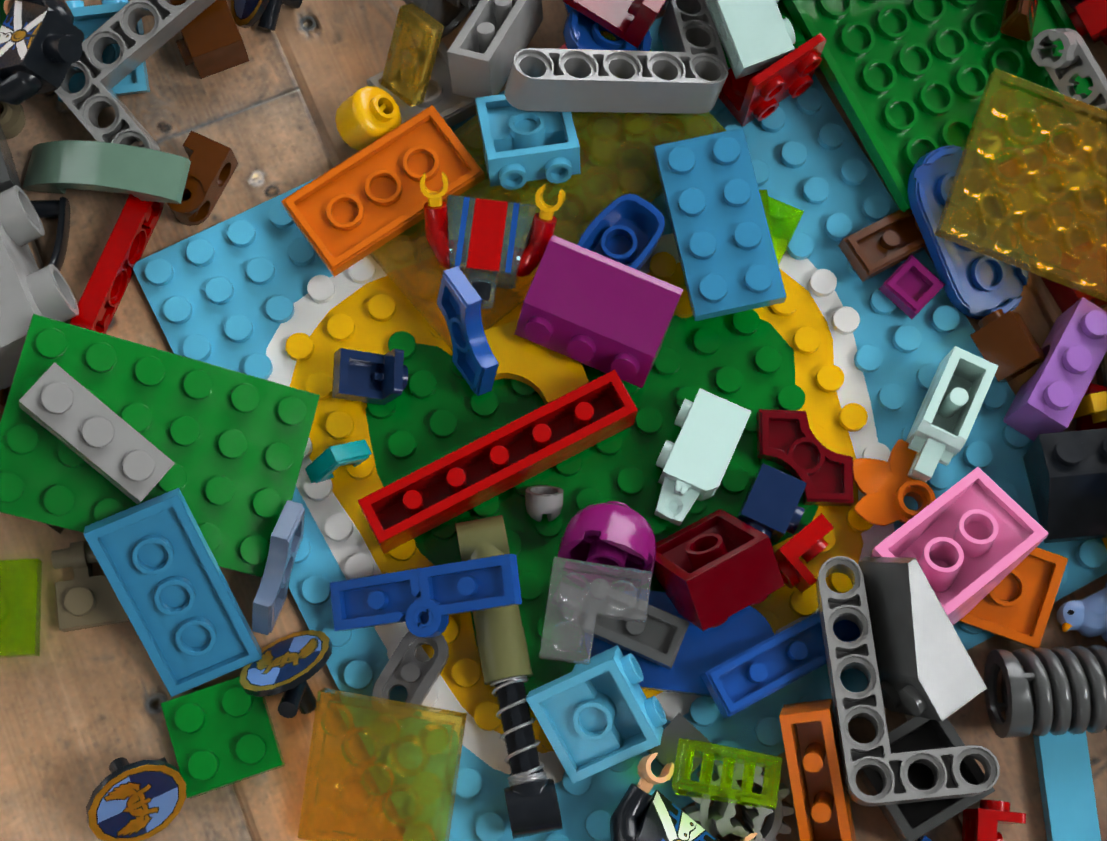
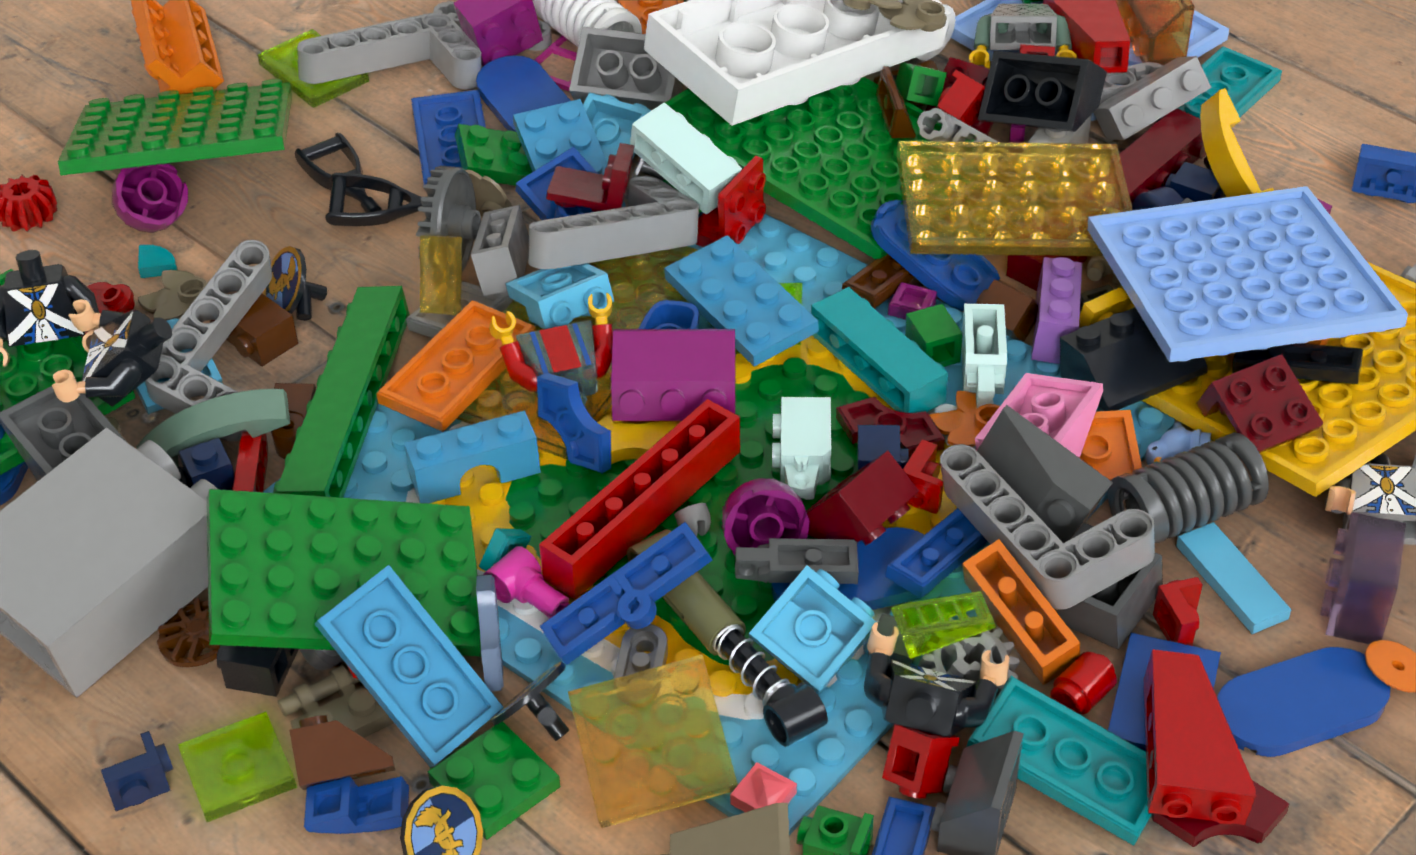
camera: 15 degrees left, 30 degrees down
light grey brick [19,362,175,504] -> none
dark blue bracket [332,348,408,405] -> none
yellow head [335,86,402,151] -> none
clear plate [539,557,652,665] -> none
none -> dark blue brick [179,437,235,490]
none -> green brick [273,286,410,498]
none -> reddish brown slope [289,715,395,790]
none -> blue slope [304,776,409,834]
none -> dark azure arch [404,410,541,504]
none -> dark pink pin [483,546,569,619]
none -> teal brick [811,287,948,413]
none -> green brick [905,304,963,367]

